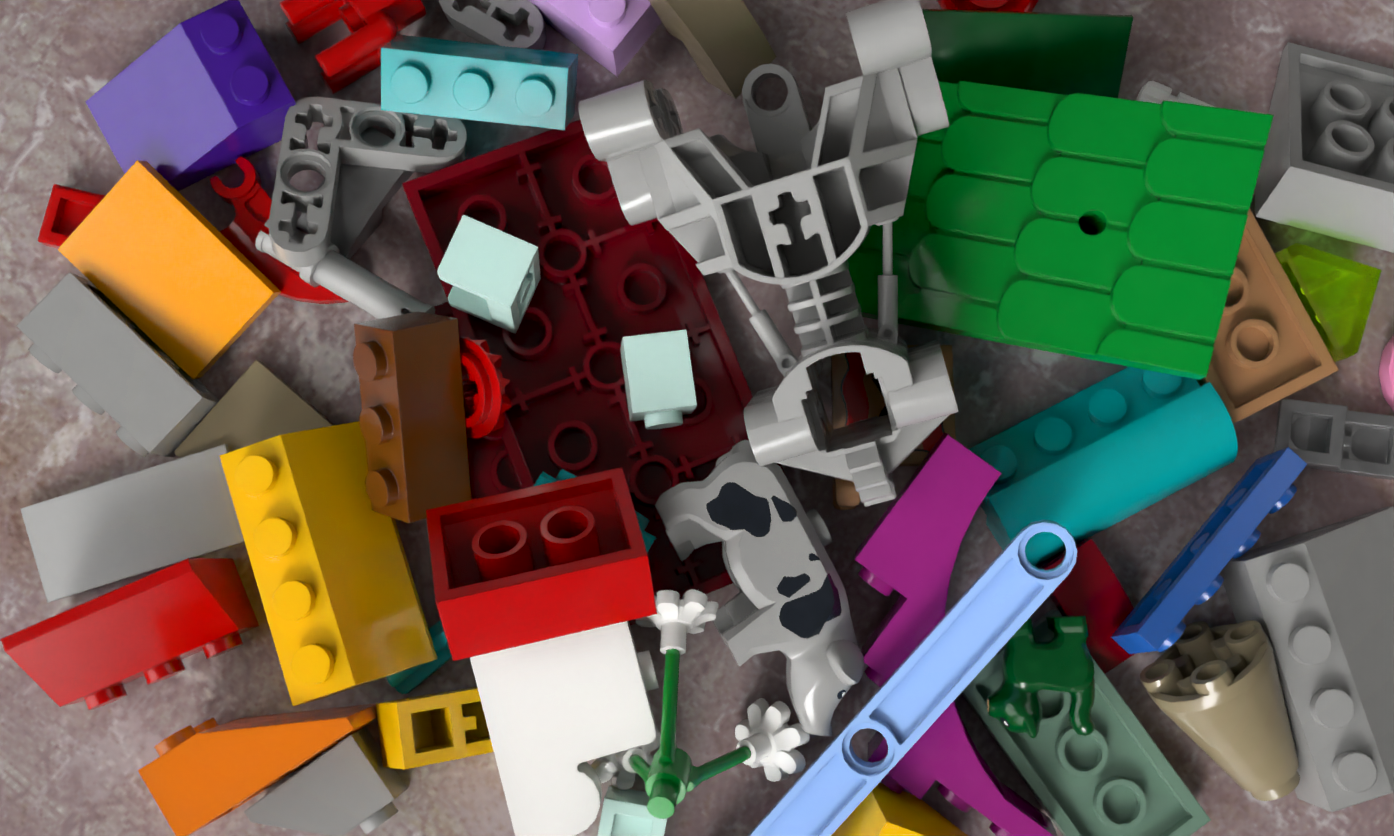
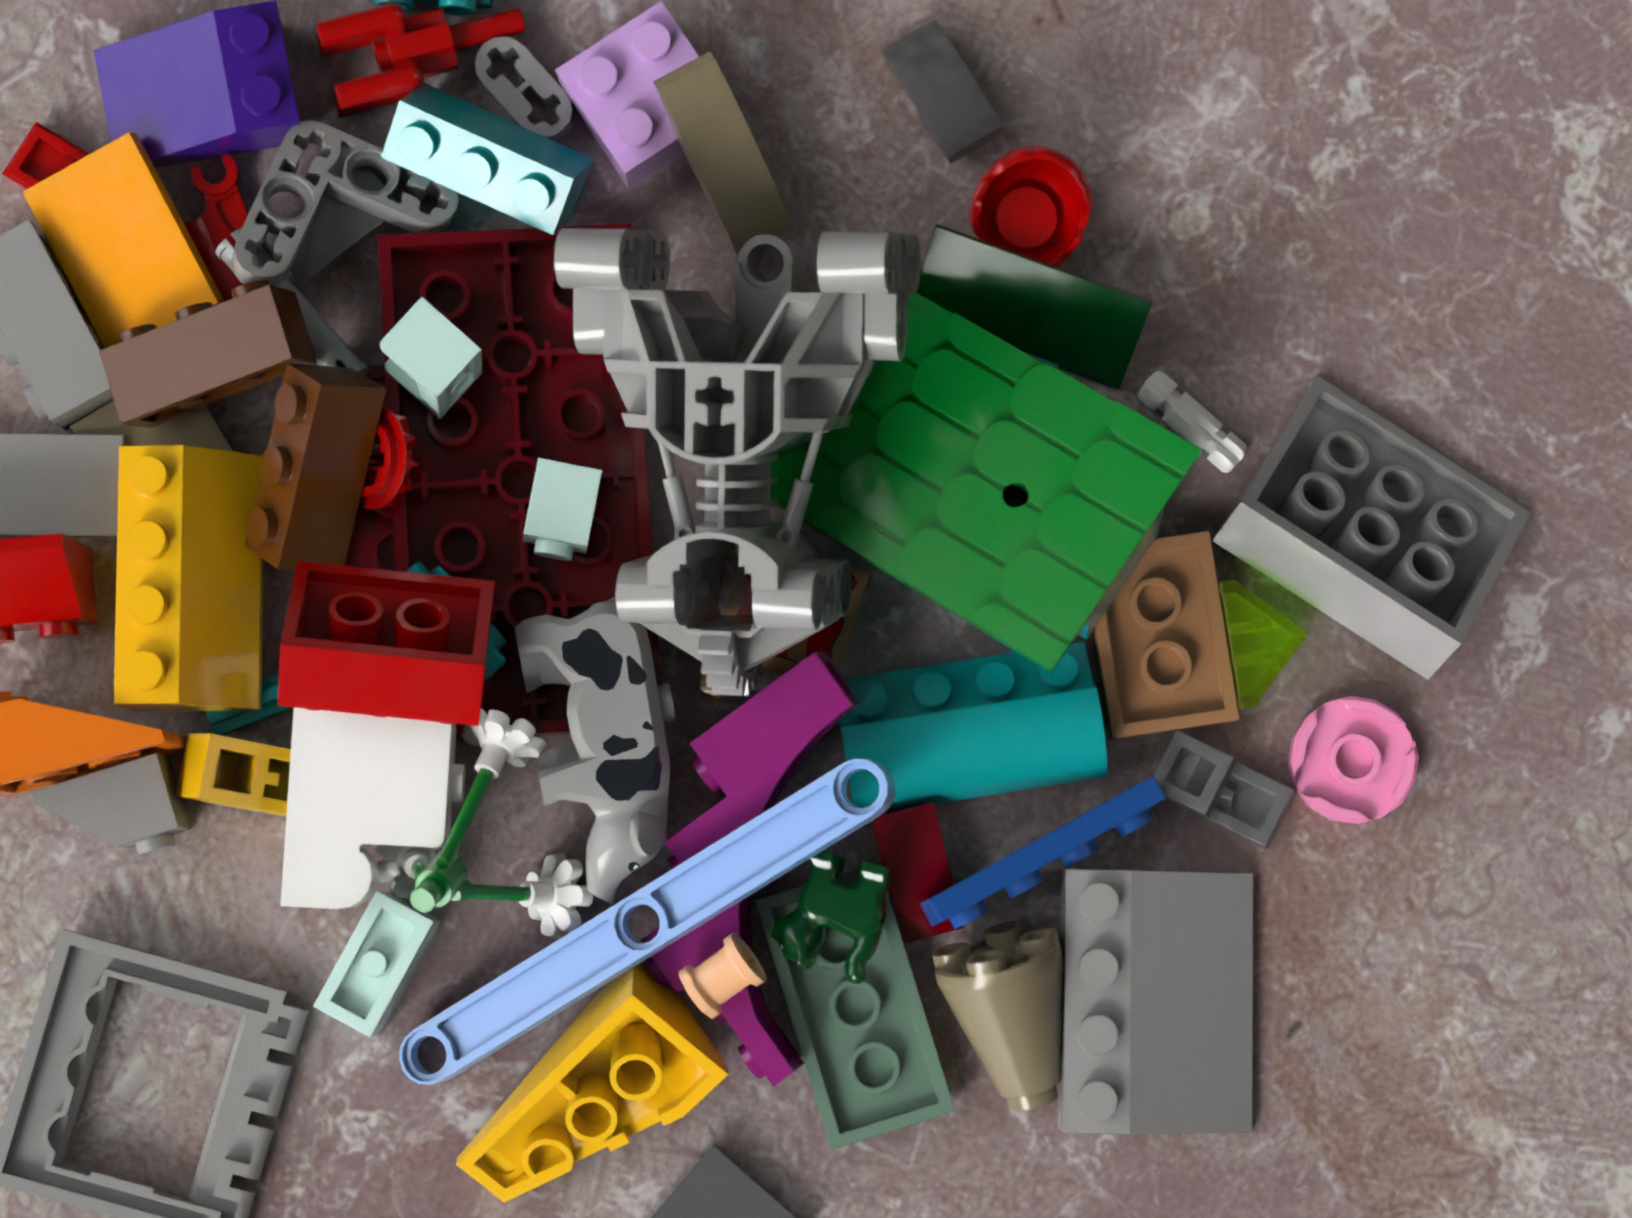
camera: 20 degrees right, 0 degrees up
none -> reddish brown brick [99,280,318,428]
none -> light nougat bush [679,933,767,1019]

